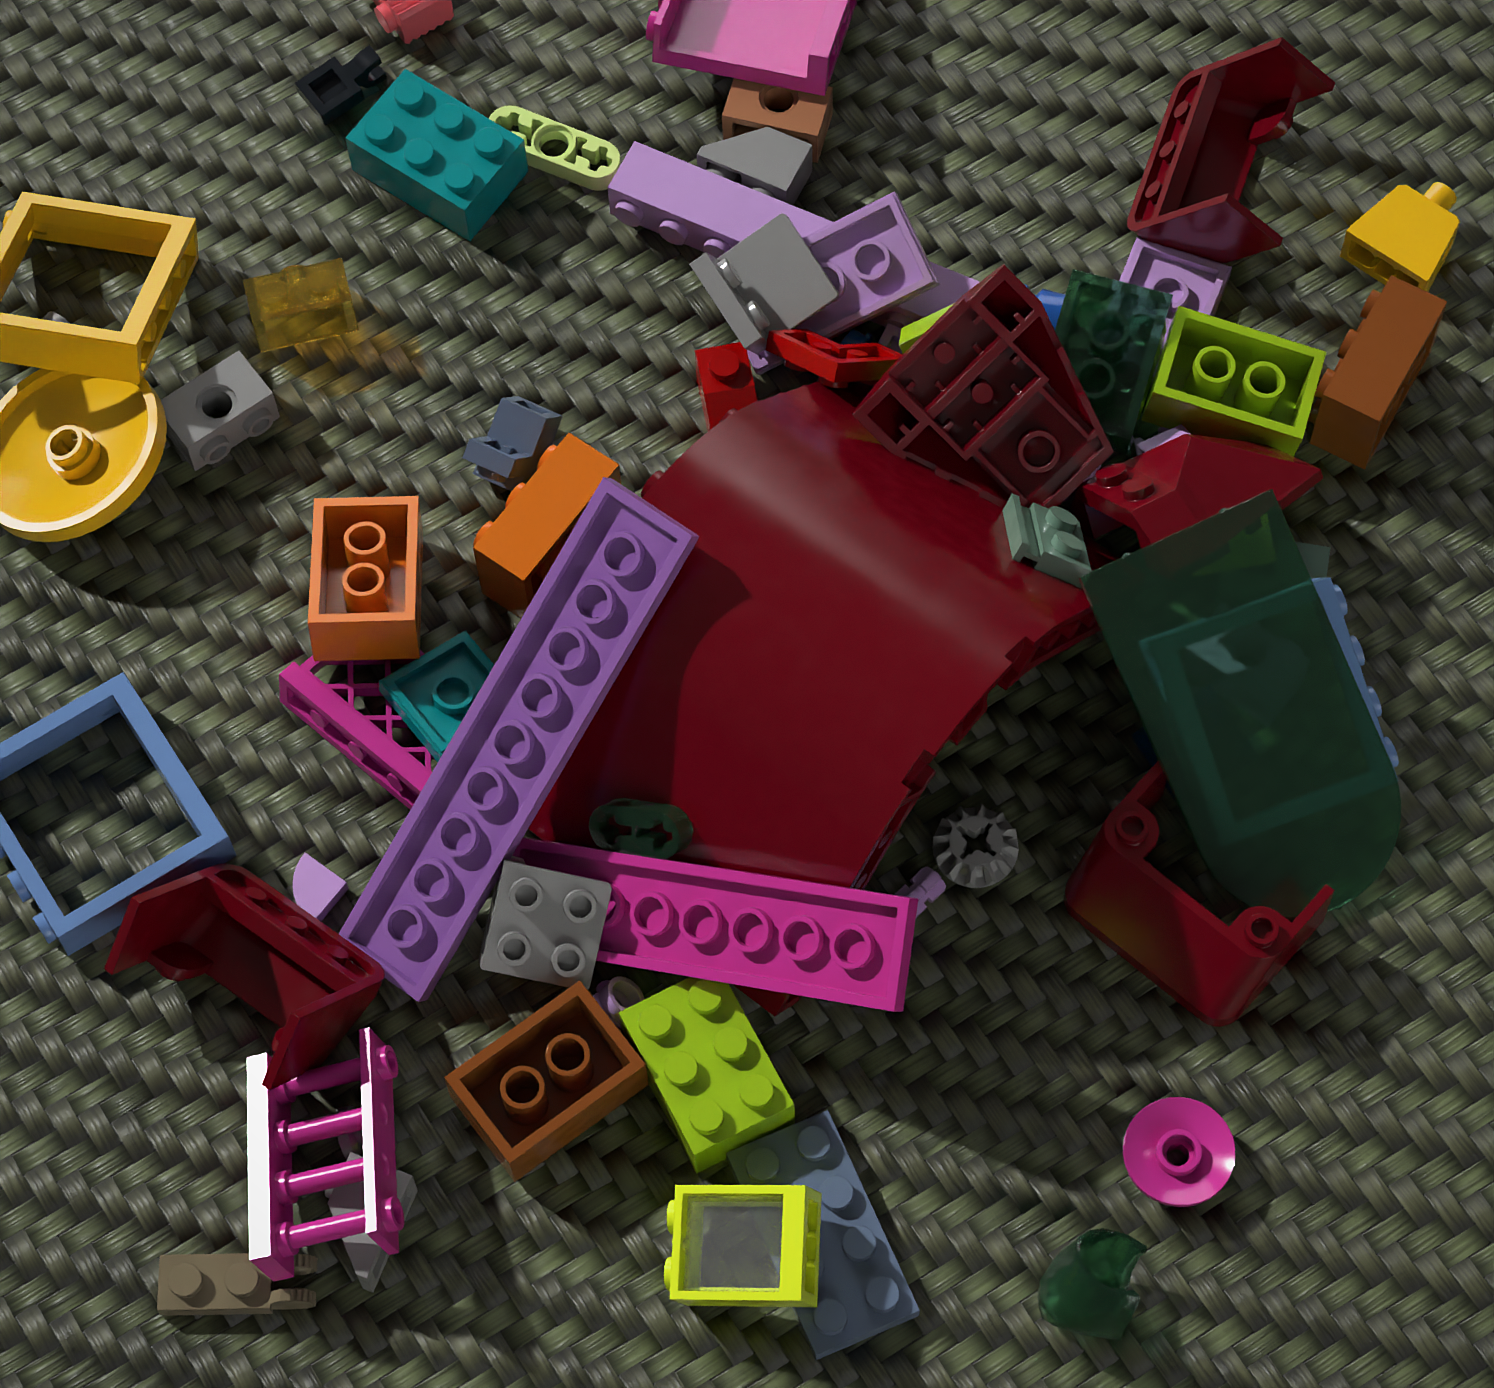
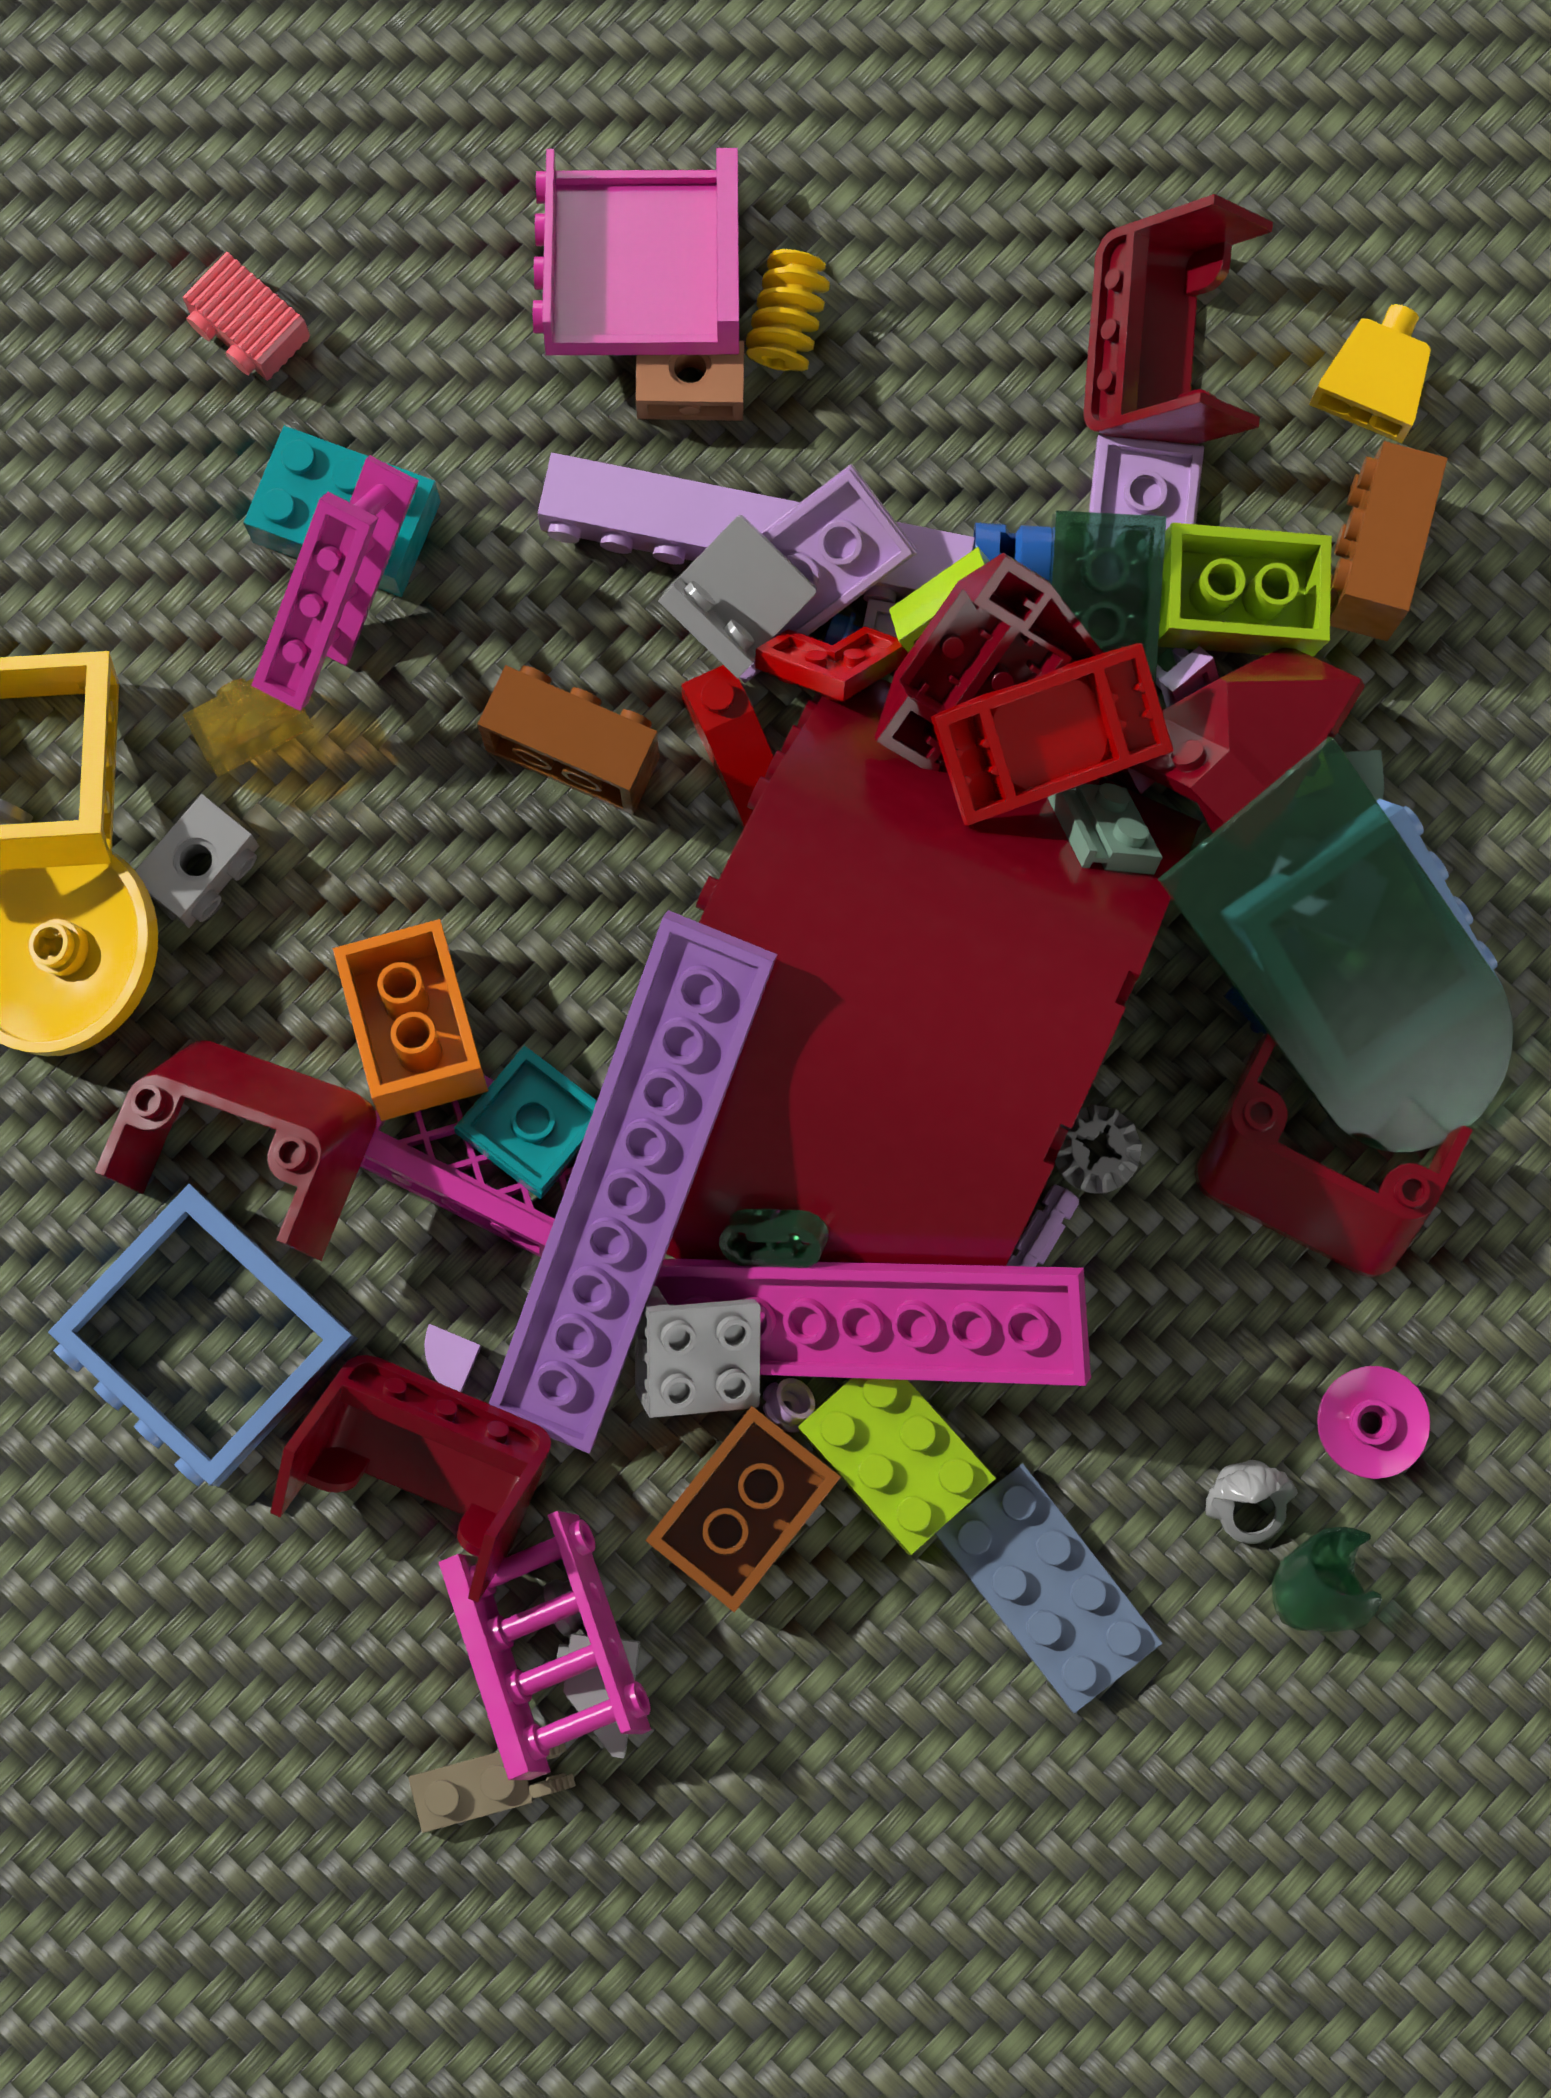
camera: 20 degrees left, 15 degrees up
black plate [295,45,387,126] -> none
sand blue brick [462,396,563,491] -> none
orange brick [473,432,621,618] -> none
yellowish green beam [489,105,621,191] -> none
window [664,1185,822,1307] -> none
light grey slope [697,127,812,205] -> none
none -> dark red windscreen [95,1040,377,1261]
none -> dark pink fence [251,455,419,711]
none -> dark orange brick [478,665,660,815]
none -> yellow piece [746,249,830,371]
none -> red slope [931,643,1174,826]
none -> light grey piece [1205,1460,1298,1544]

